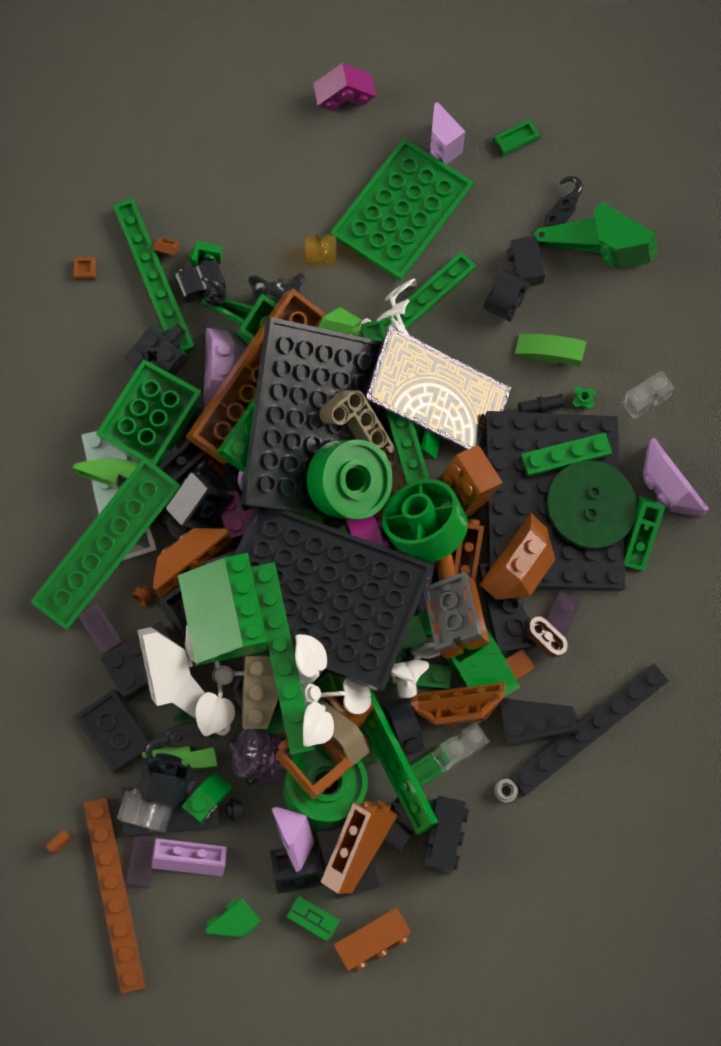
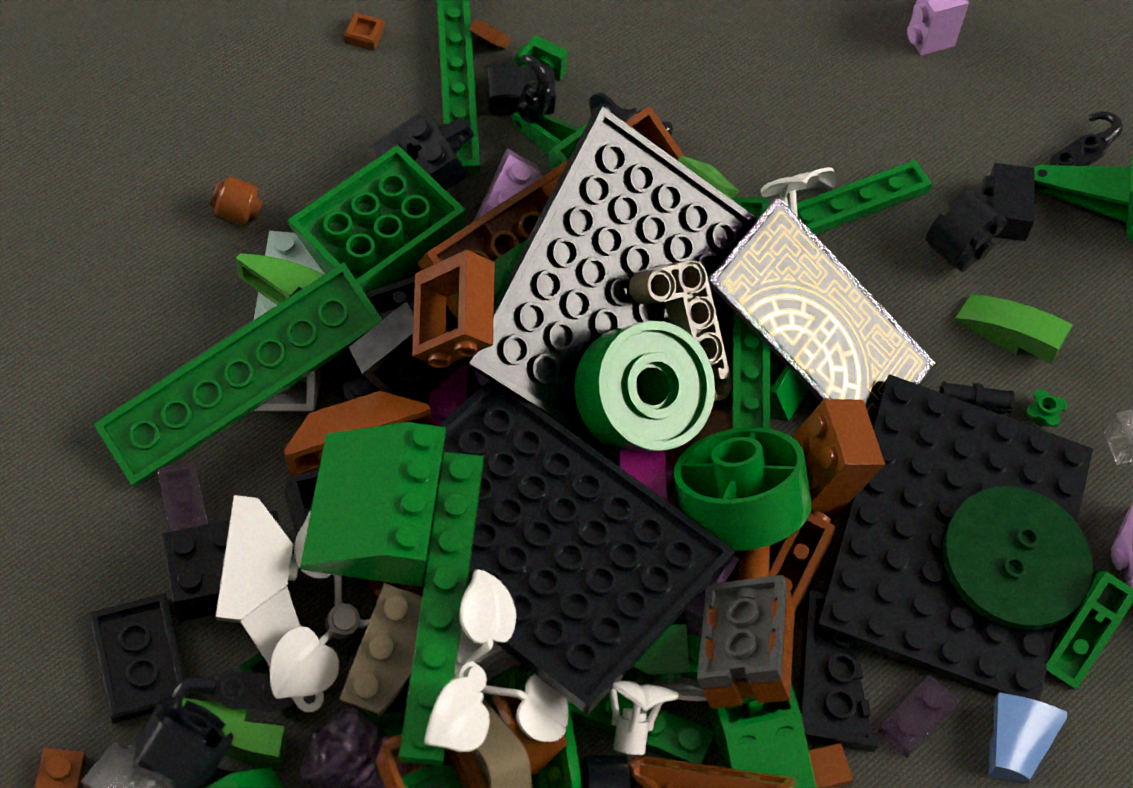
camera: 15 degrees right, 15 degrees down
dark orange plate [132,585,153,607] -> none
clear yellow wheel [305,235,336,263] -> none
green plate [330,138,474,282] -> none
dark orange wedge [479,514,555,600] -> none
green tile [493,119,540,157] -> none
green plate [520,433,612,477] -> none
plate [526,617,568,658] -> none
none -> dark orange head [209,176,263,226]
none -> dark orange window [412,249,494,368]
none -> medium blue slope [988,692,1067,783]

